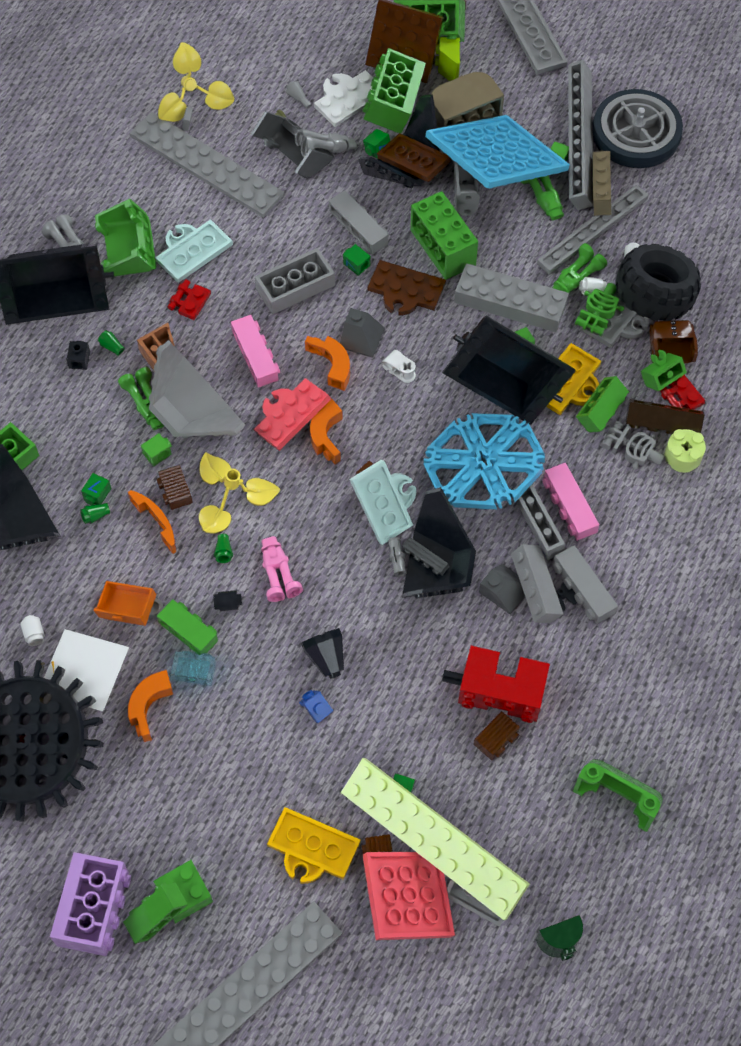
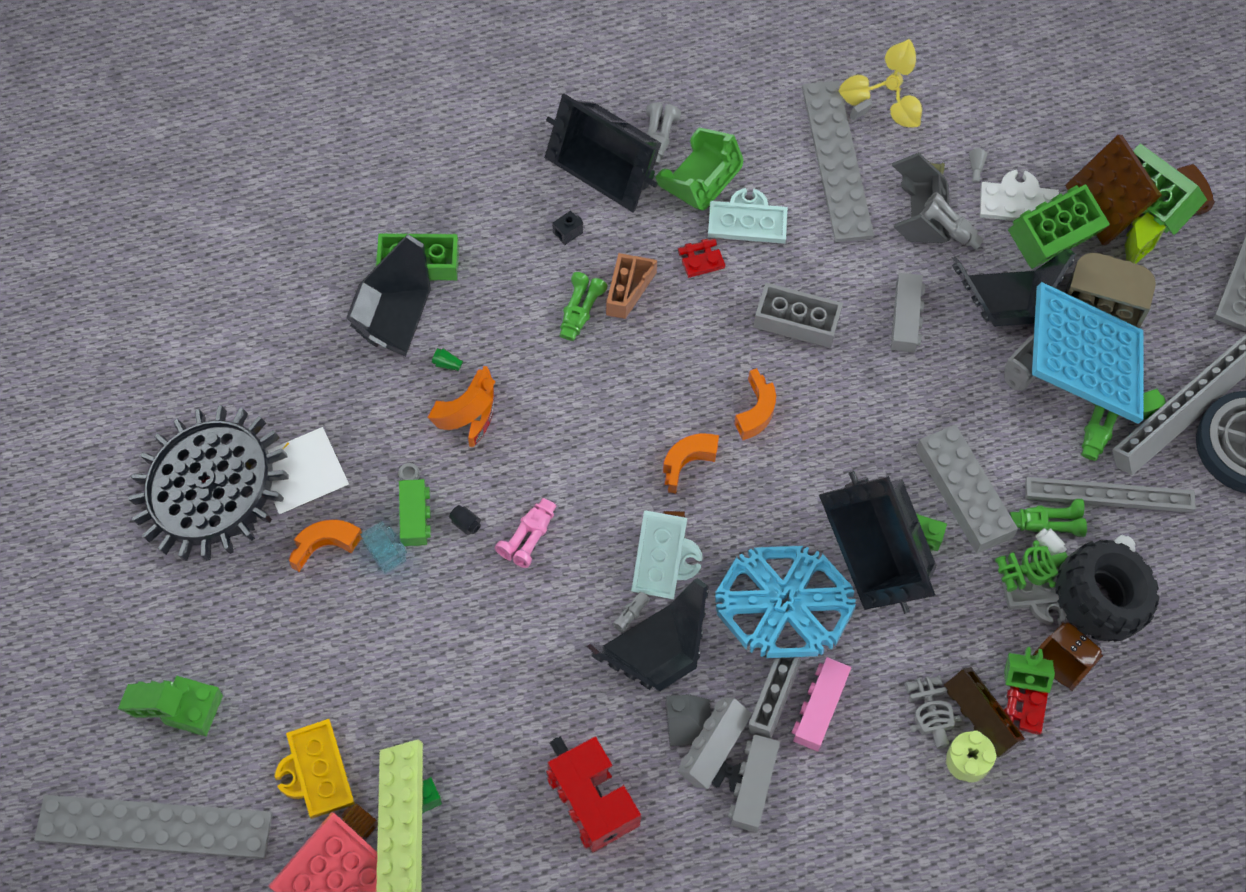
camera: 45 degrees right, 0 degrees up
white brick [20,615,45,646] -> none
lavender brick [50,852,131,956] -> none
green brick [81,473,112,505] -> none
orange container [94,581,157,626] -> none
green cone [98,330,125,356] -> none
bright green brick [141,433,172,467] -> none
light grey piece [149,340,245,438] -> none
reddish brown brick [156,464,193,510] -> none
light yellow plant [199,452,280,534] -> none
green cone [214,534,233,563] -> none
bright pink brick [231,315,280,388] -> none
coral plate [254,378,331,451] -> none
blue bracket [299,690,333,723] -> none
black cone [301,628,344,679] -> none
dark grey slope [340,308,385,358] -> none
green brick [343,244,371,276] -> none
green brick [363,128,390,159] -> none
reddish brown plate [368,260,446,316] -> none
reddish brown plate [377,133,451,182] -> none
white piece [381,350,416,383] -> none
dark grey piece [402,537,449,576] -> none
bright green brick [410,191,478,280] -> none
reddish brown brick [473,711,520,761] -> none
yellow plate [546,343,601,415] -> none
bright green brick [576,376,629,432] -> none
dark tan brick [593,151,611,216] -> none
none -> orange arch [427,369,495,430]

